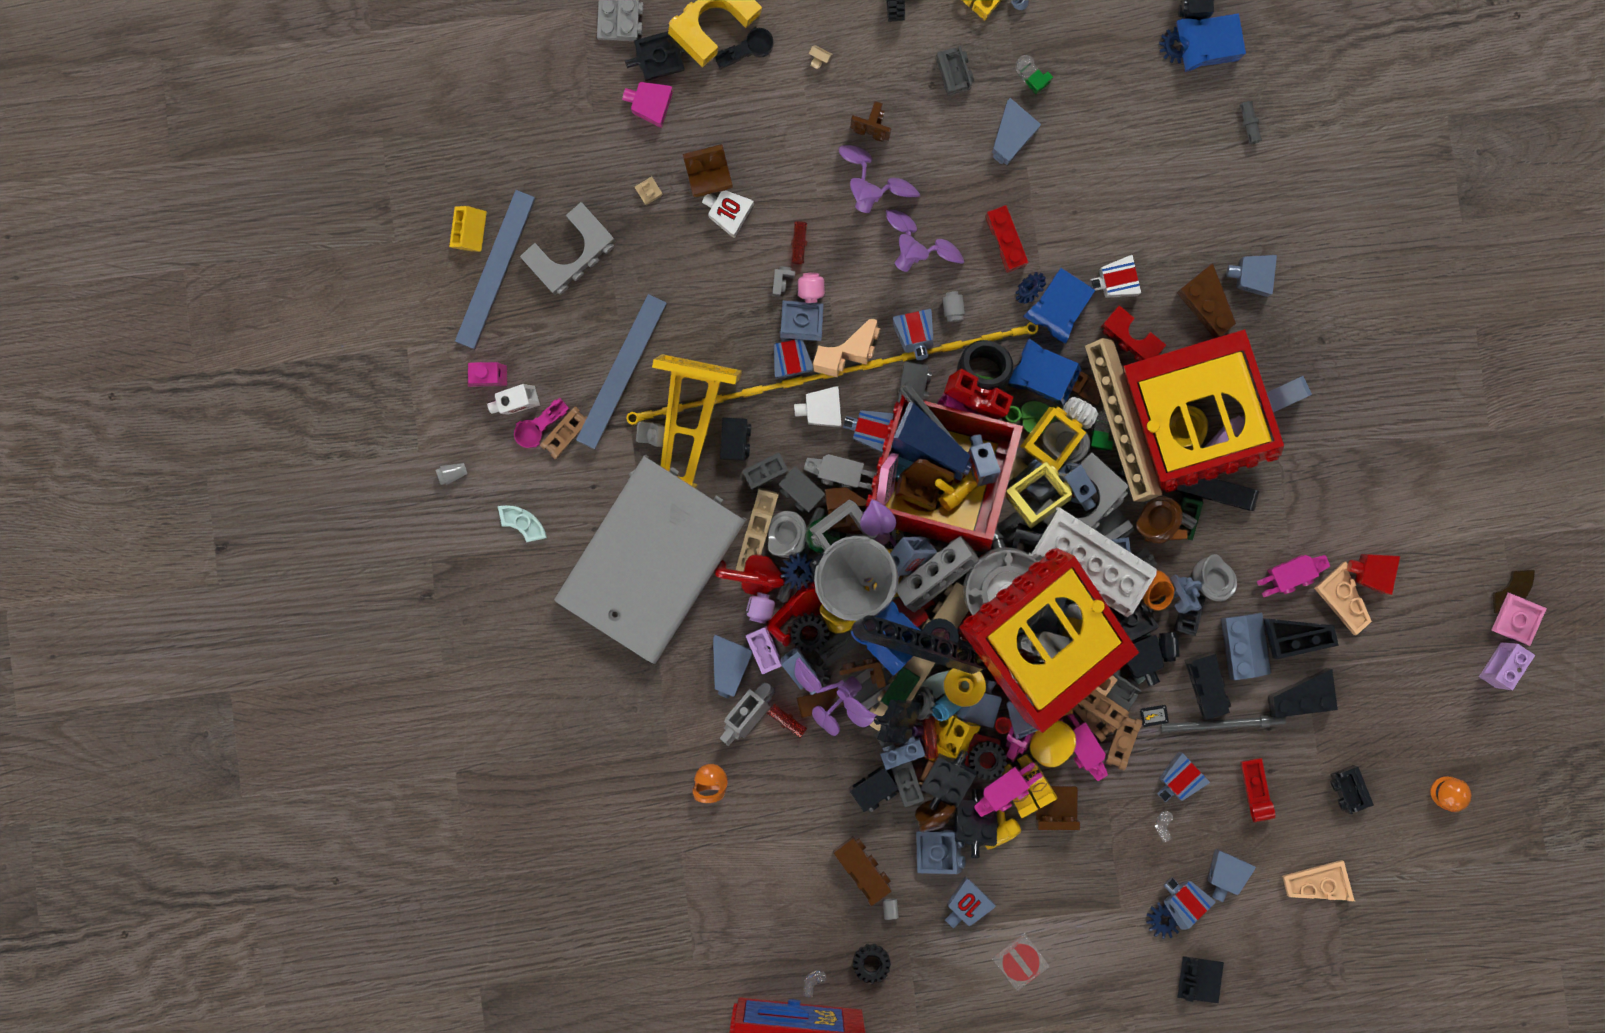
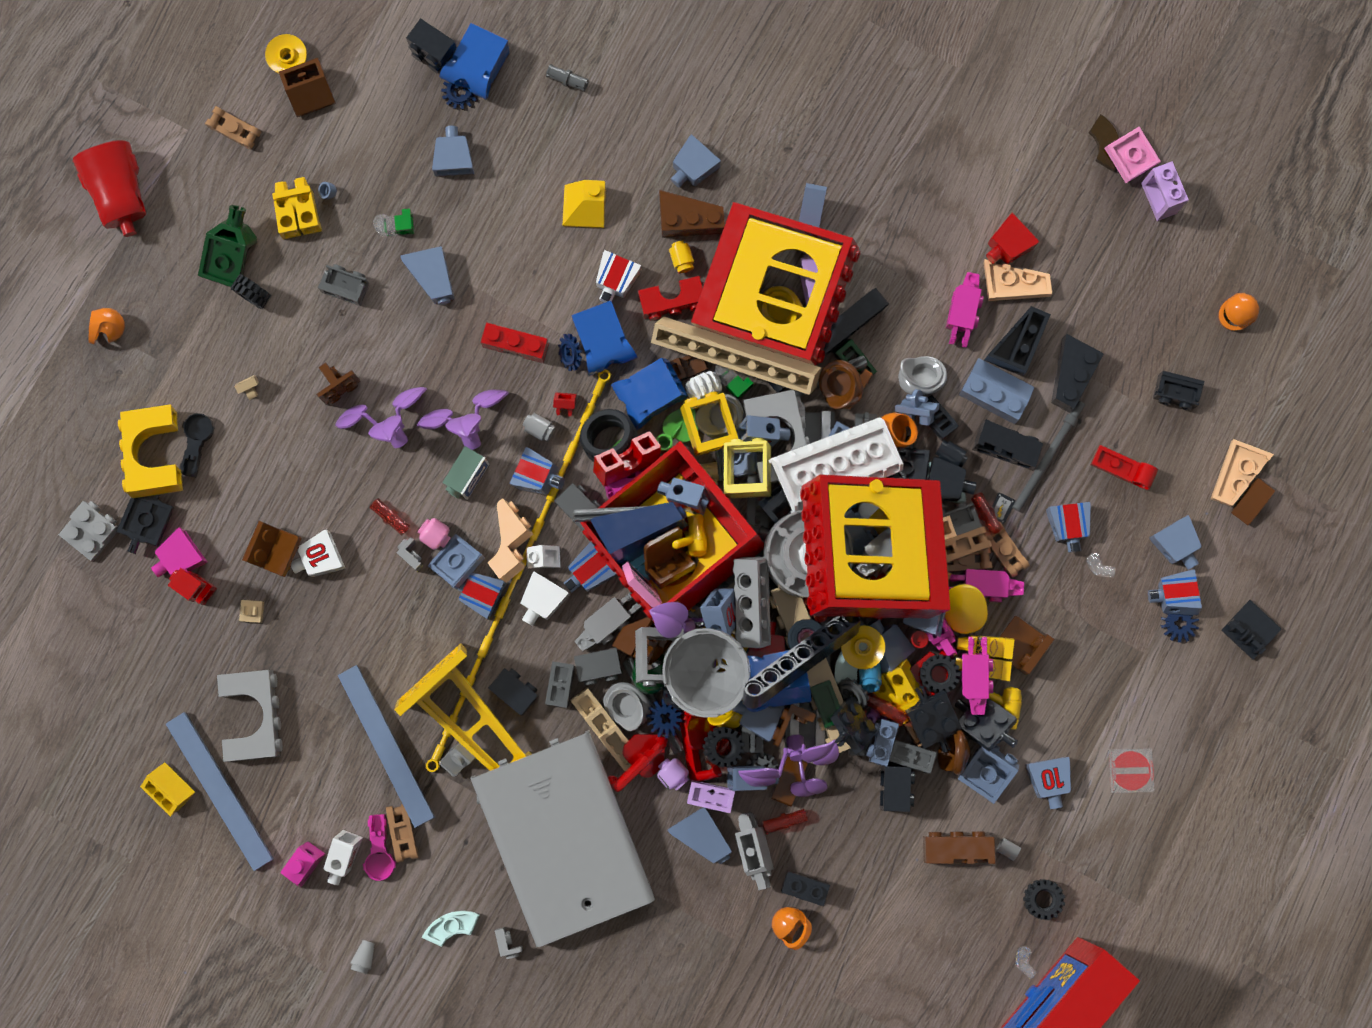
camera: 50 degrees left, 5 degrees down
none -> red arch [168,568,217,606]
none -> sand blue torso [432,126,474,176]
none -> sand green piece [442,446,489,500]
none -> light grey bracket [495,927,523,959]
none -> white bracket [527,545,560,568]
none -> red tile [553,392,577,417]
none -> yellow slope [562,180,606,228]
none -> yellow brick [669,241,695,274]
none -> sand blue torso [732,700,785,742]
none -> black hinge [781,870,830,907]
none -> clear red pin [971,492,1003,535]
none -> reddish brown slope [1231,477,1275,525]

